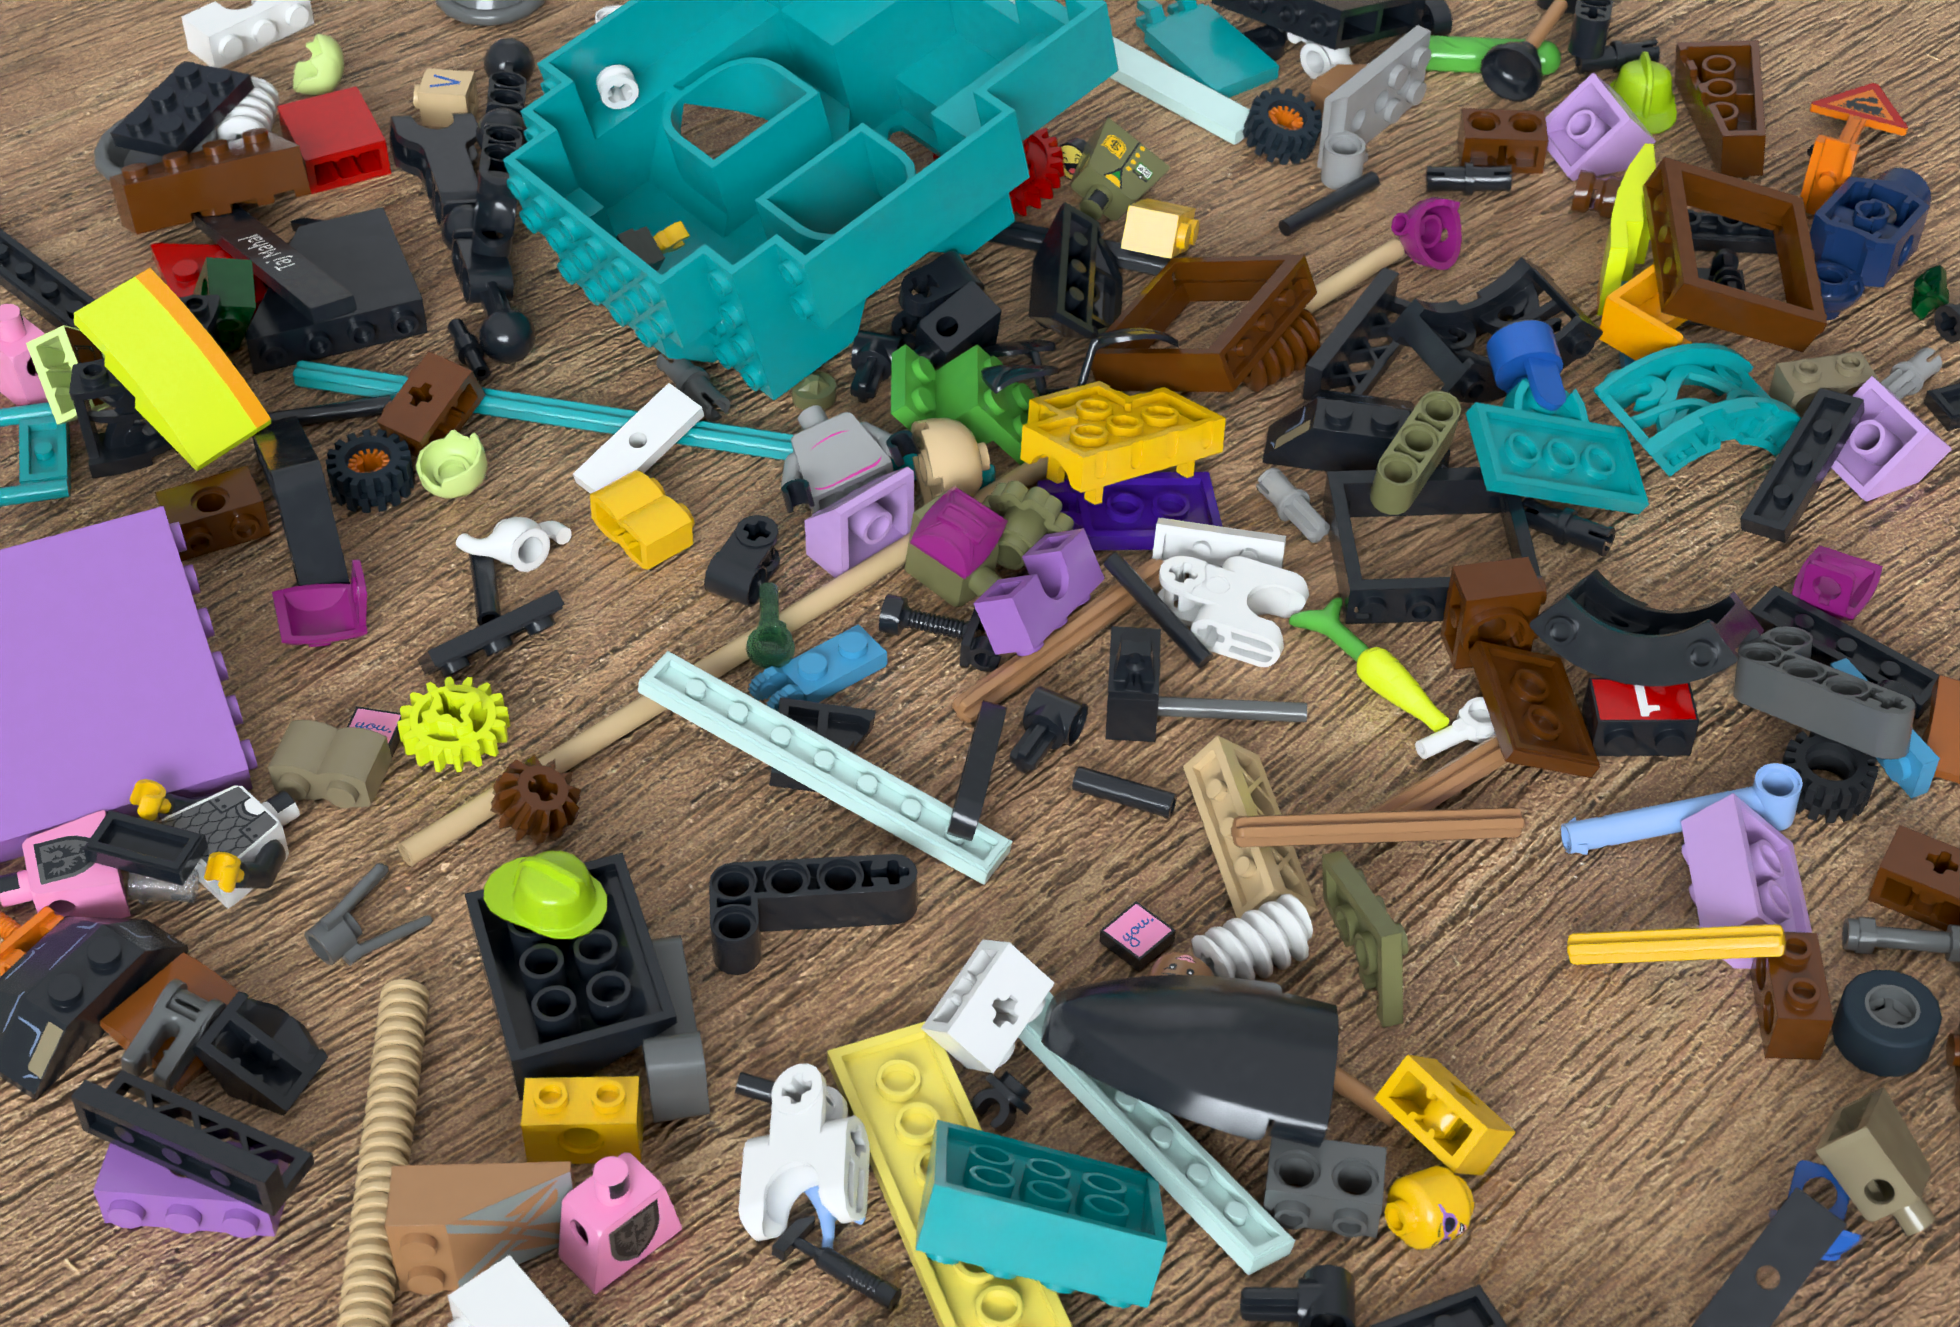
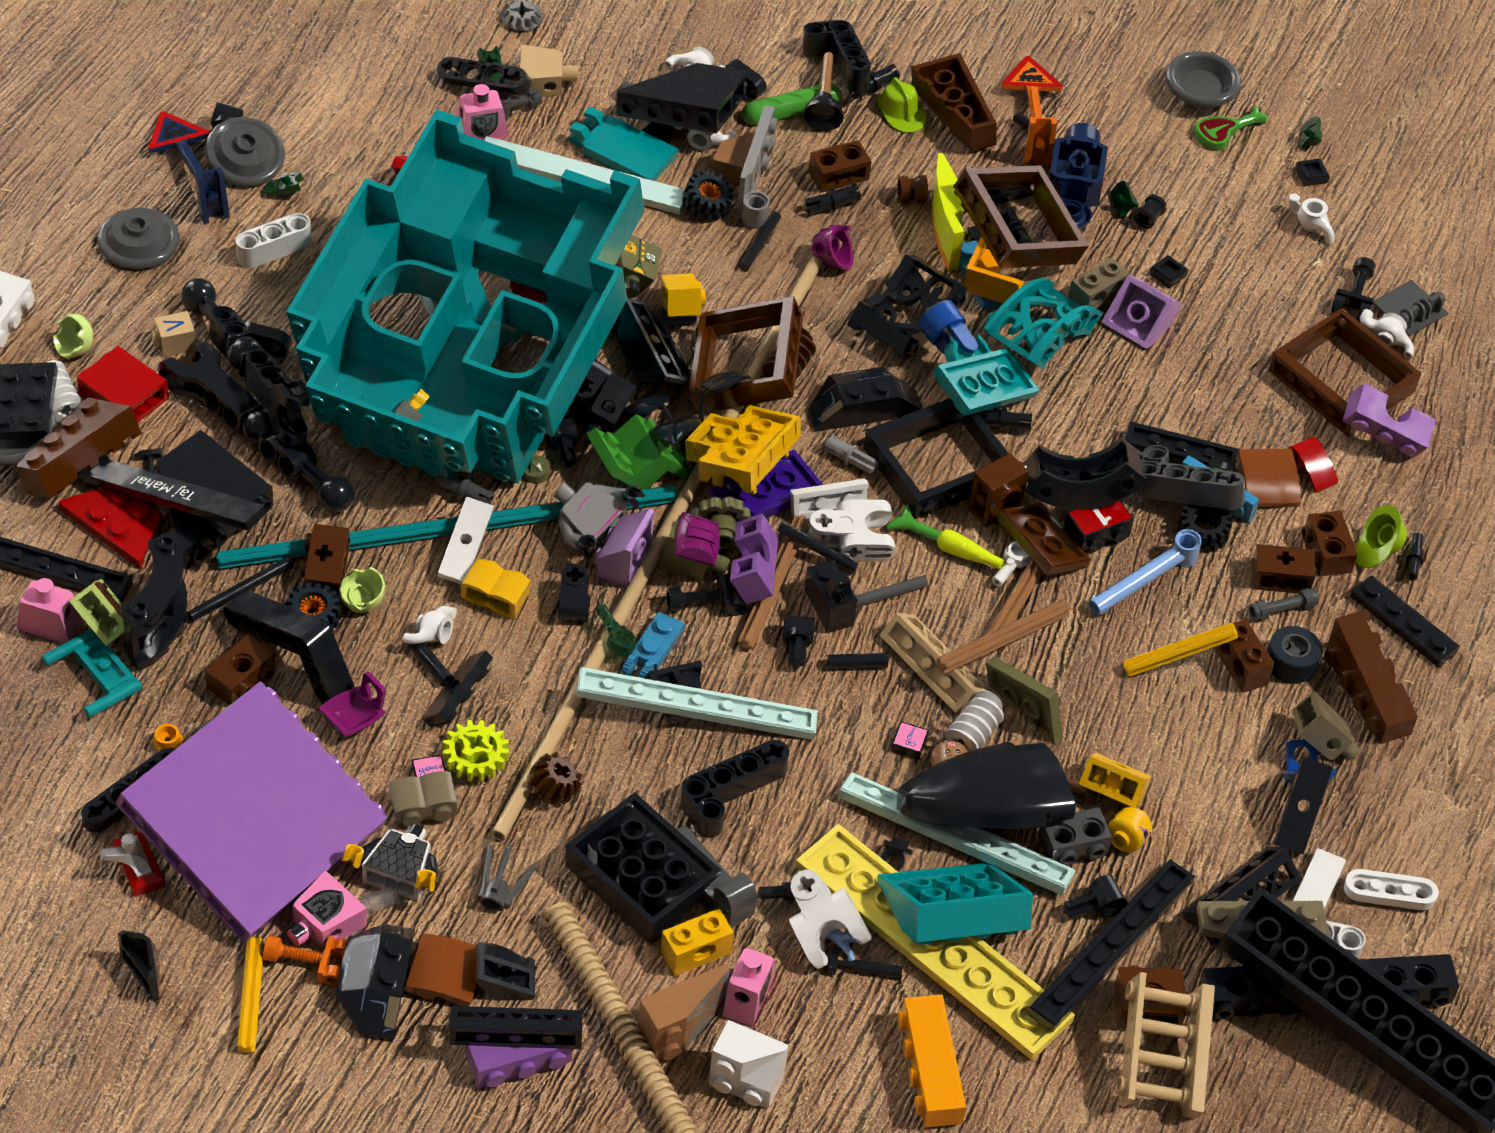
camera: 30 degrees left, 5 degrees up
neon yellow slope [74,268,272,472] -> none
black tile [83,810,208,886] -> none
dark grey piece [121,978,227,1091] -> none
dark green brick [193,257,256,352] -> none
black bar [448,319,490,381] -> none
lime piece [484,851,607,939] -> none
white bush [596,65,639,109] -> none
tan cylinder [911,418,990,505] -> none
white brick [921,939,1055,1073] -> none
black beam [947,700,1007,841] -> none
black fence [1302,267,1411,400] -> none
olive beam [1370,391,1461,515] -> none
lavender slope [1546,72,1656,181] -> none
lavender slope [1681,793,1812,969] -> none
black plate [1740,388,1865,543] -> none
magenta piece [1792,545,1883,621] -> none
light grey axle [1880,348,1942,400] -> none

